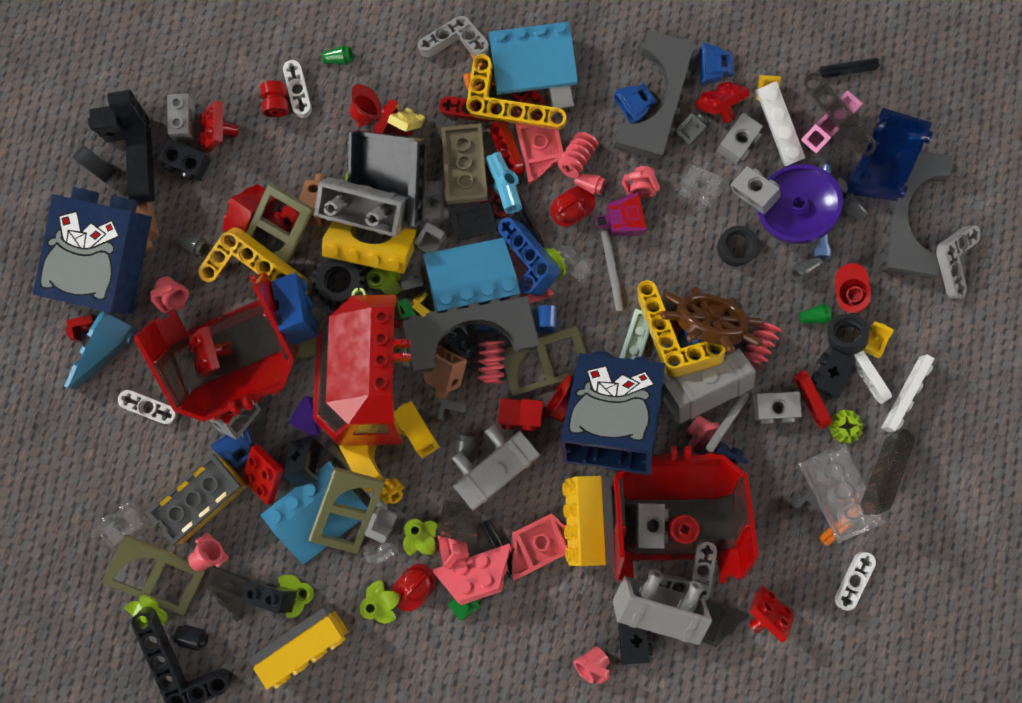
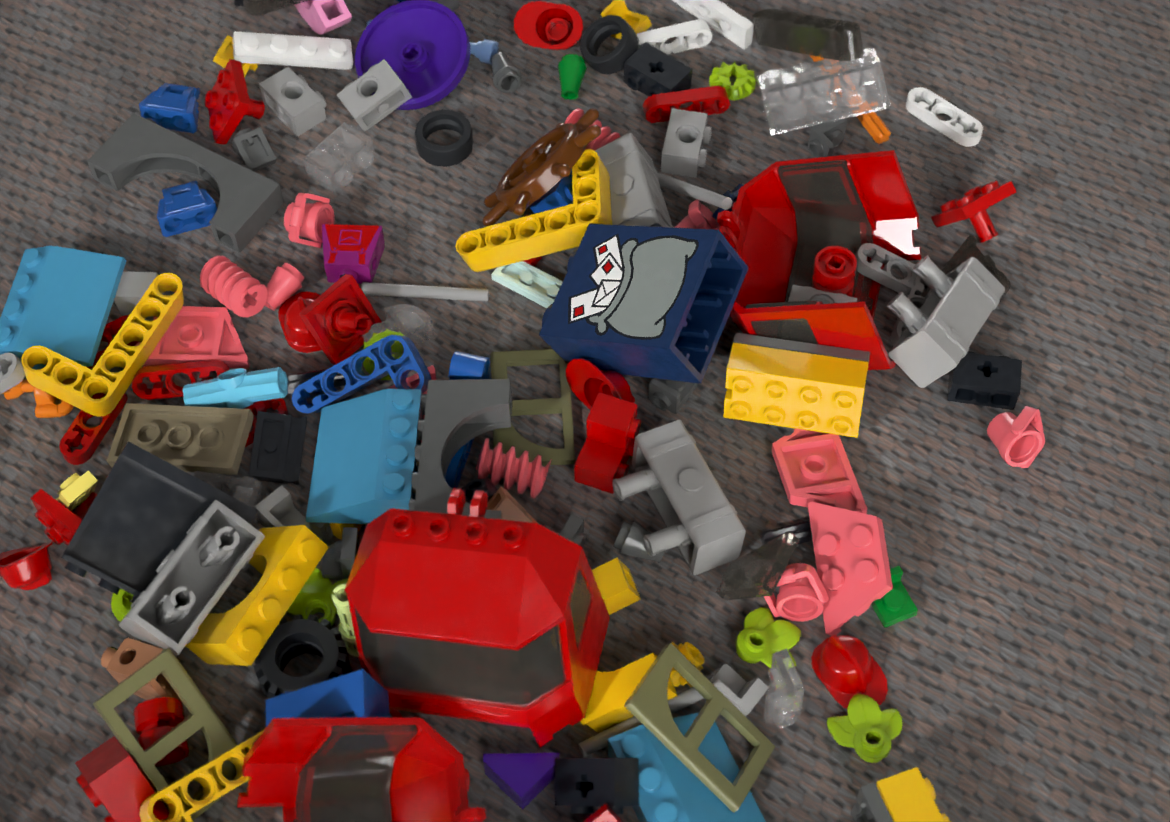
camera: 75 degrees left, 25 degrees down
none -> red plate [299,274,384,365]

